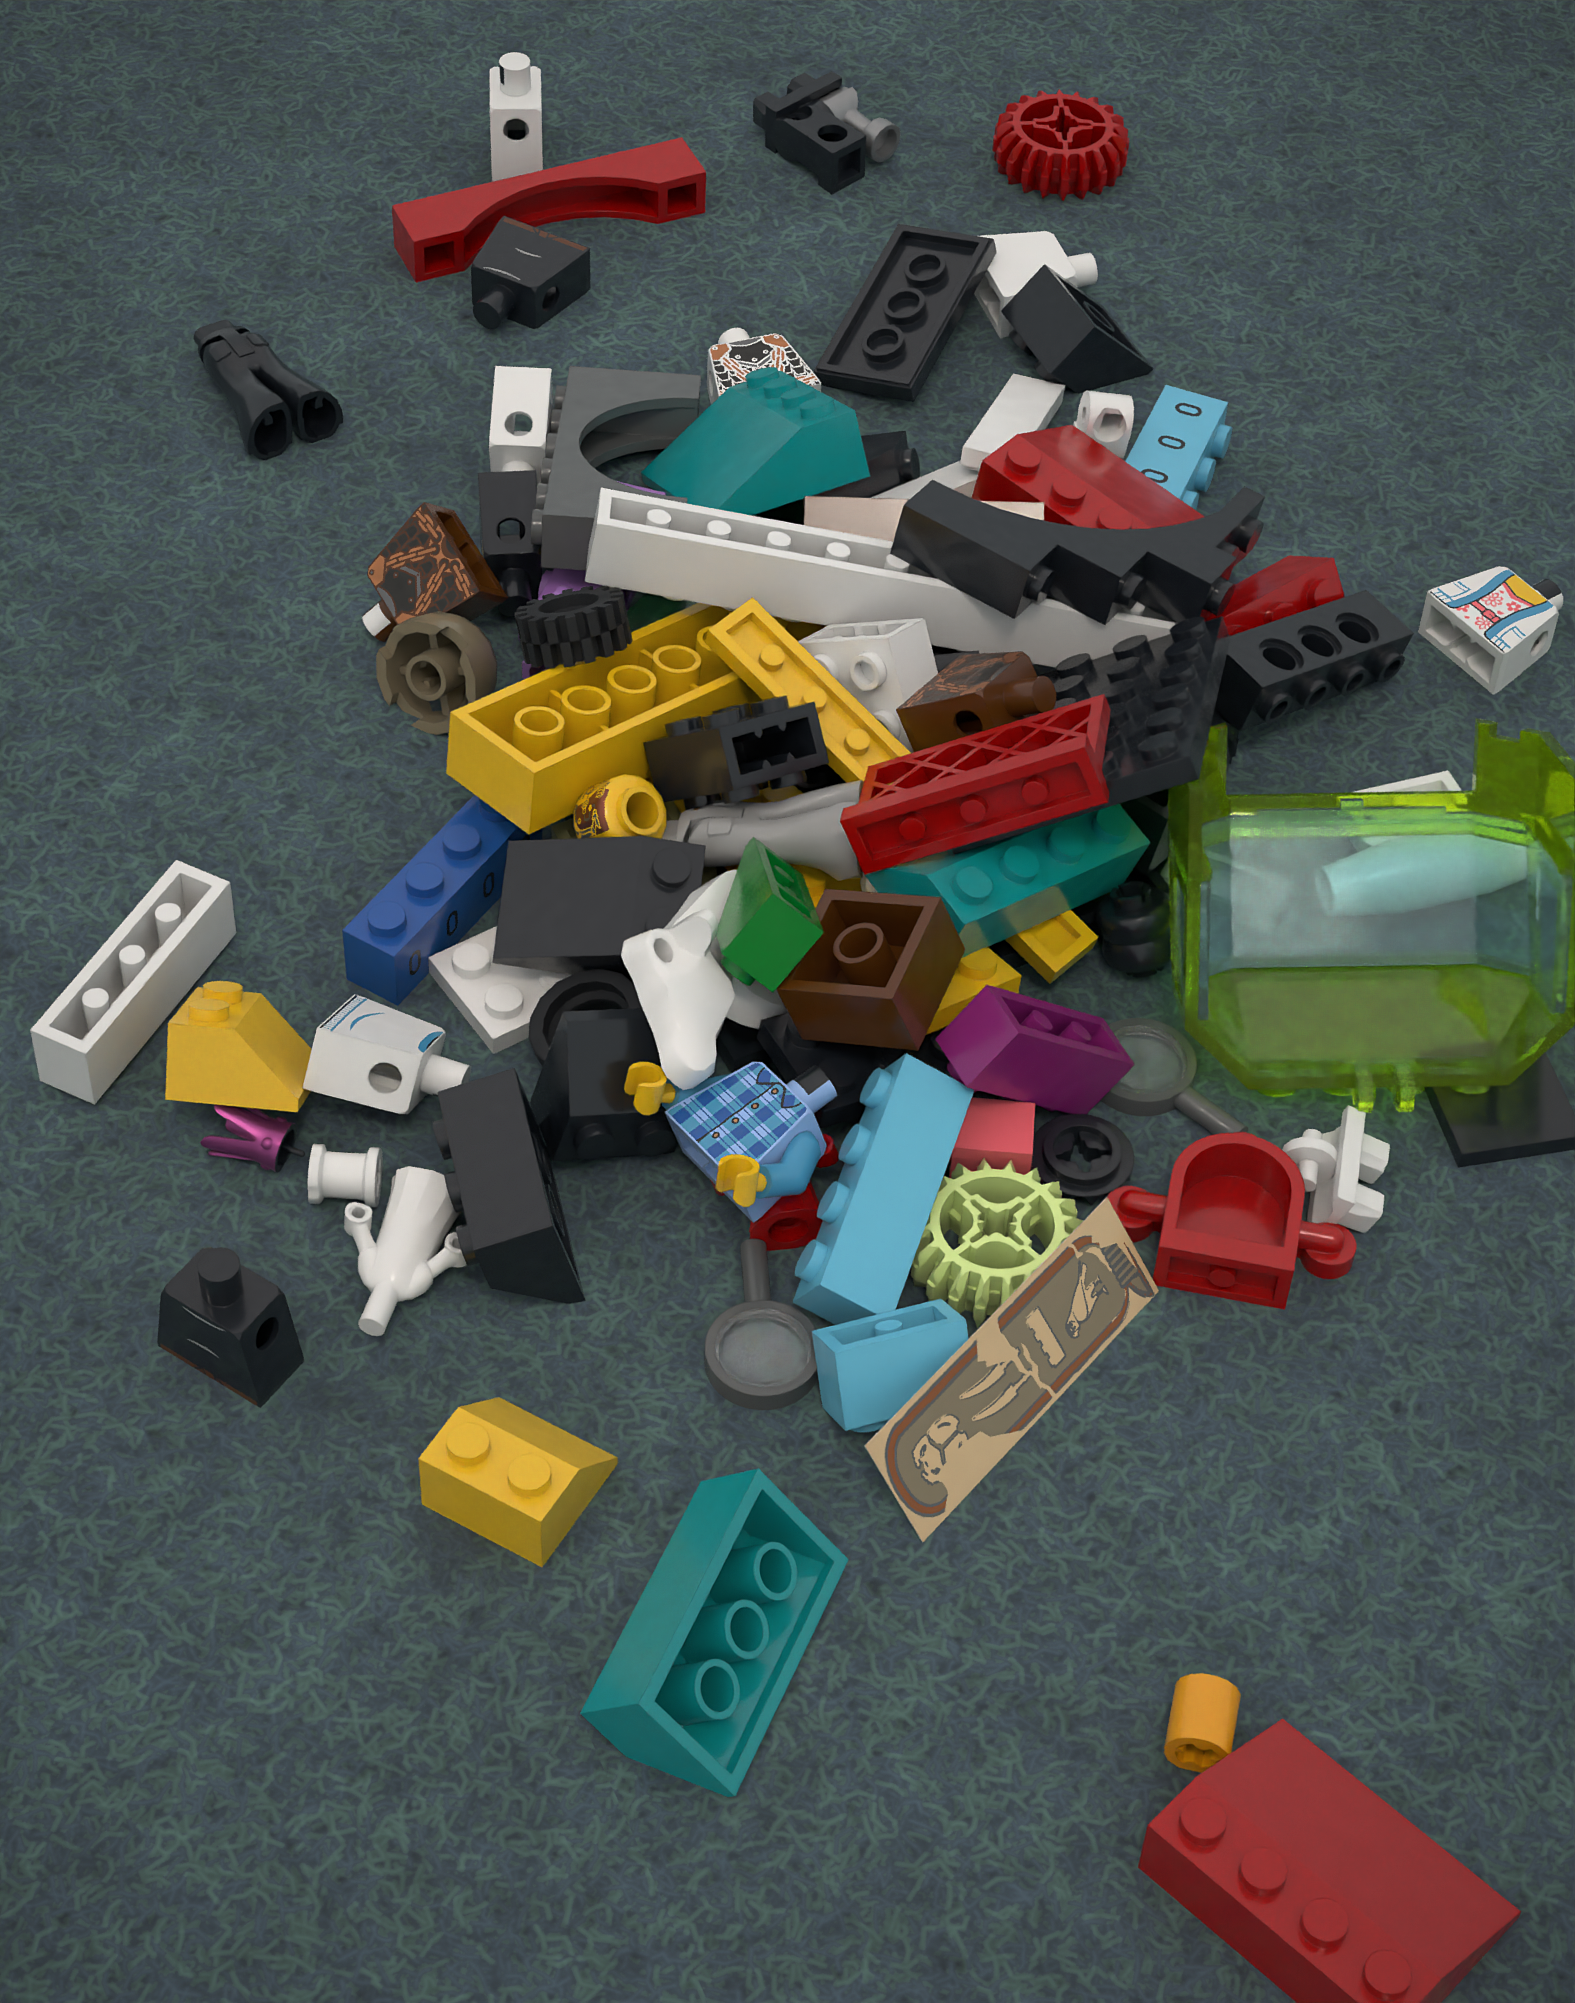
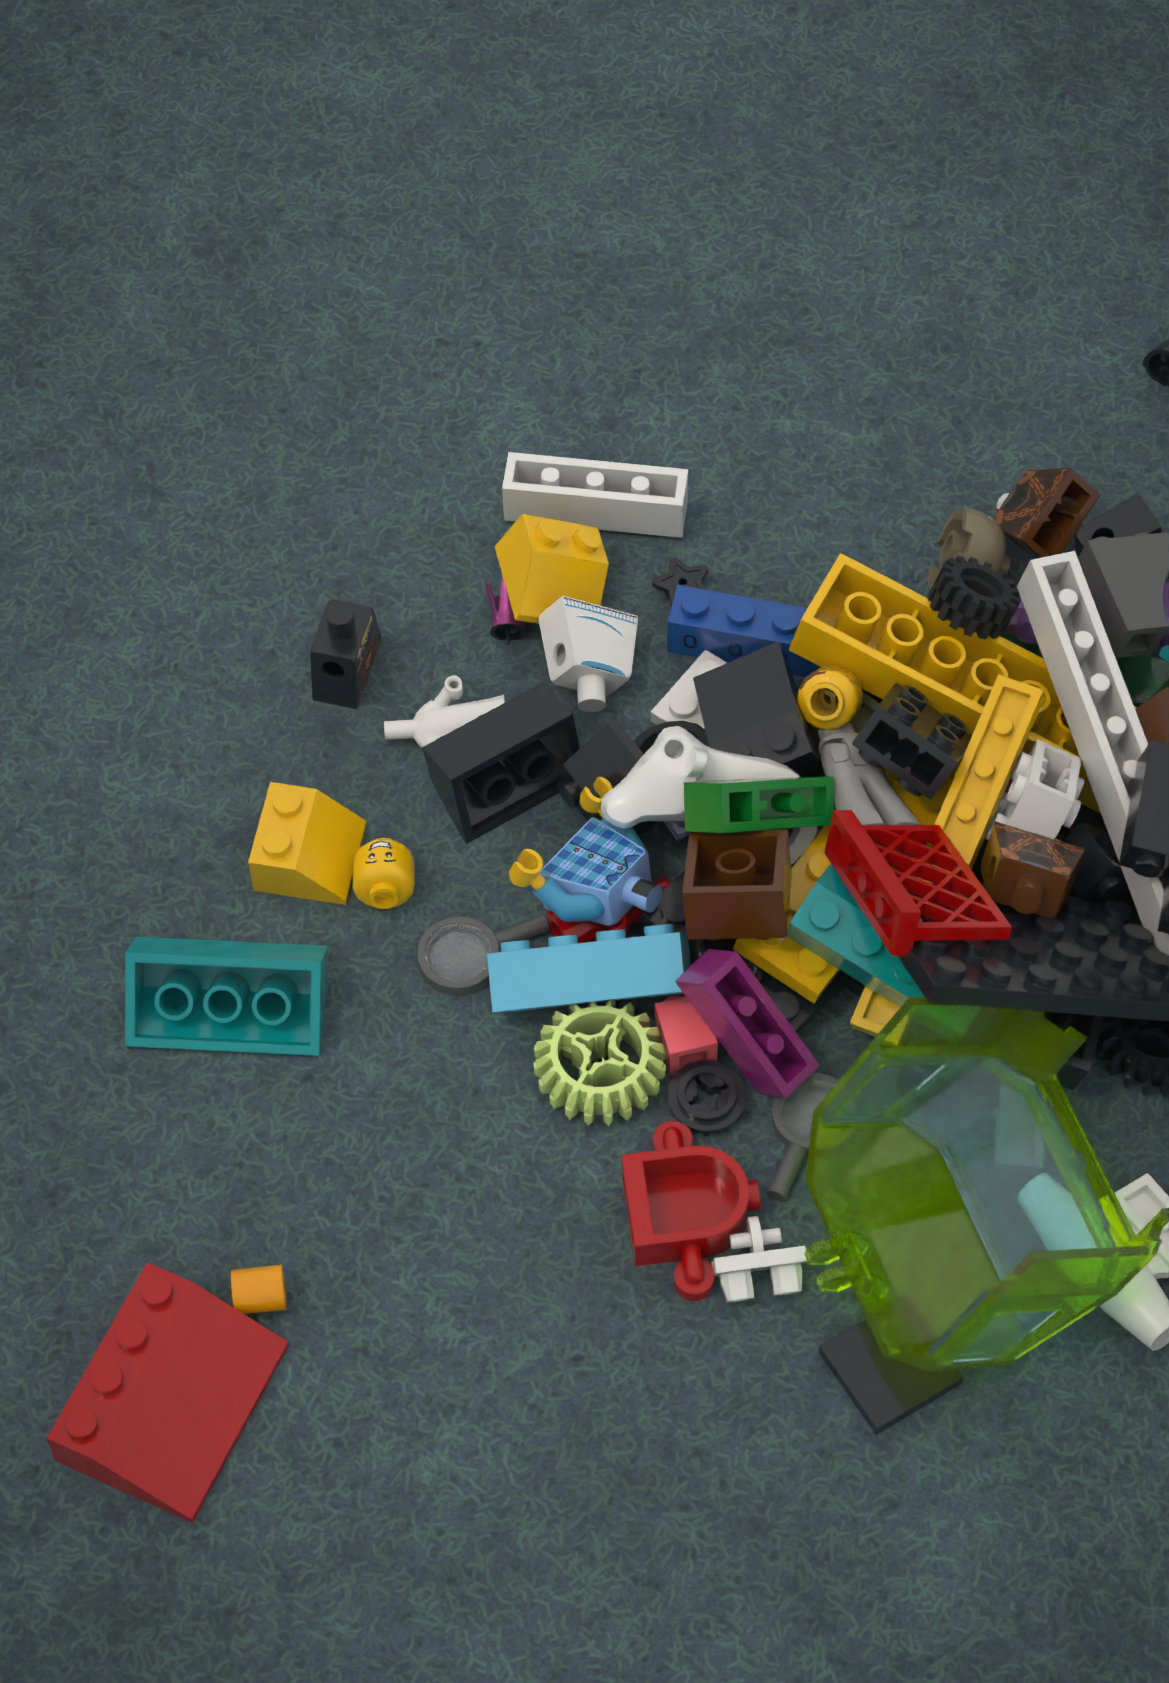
camera: 75 degrees right, 10 degrees up
white bush [308,1144,383,1207] -> none
medium azure brick [812,1299,969,1432] -> none
sticker [865,1197,1159,1542] -> none
none -> yellow head [353,838,415,909]
none -> black plate [652,558,708,607]

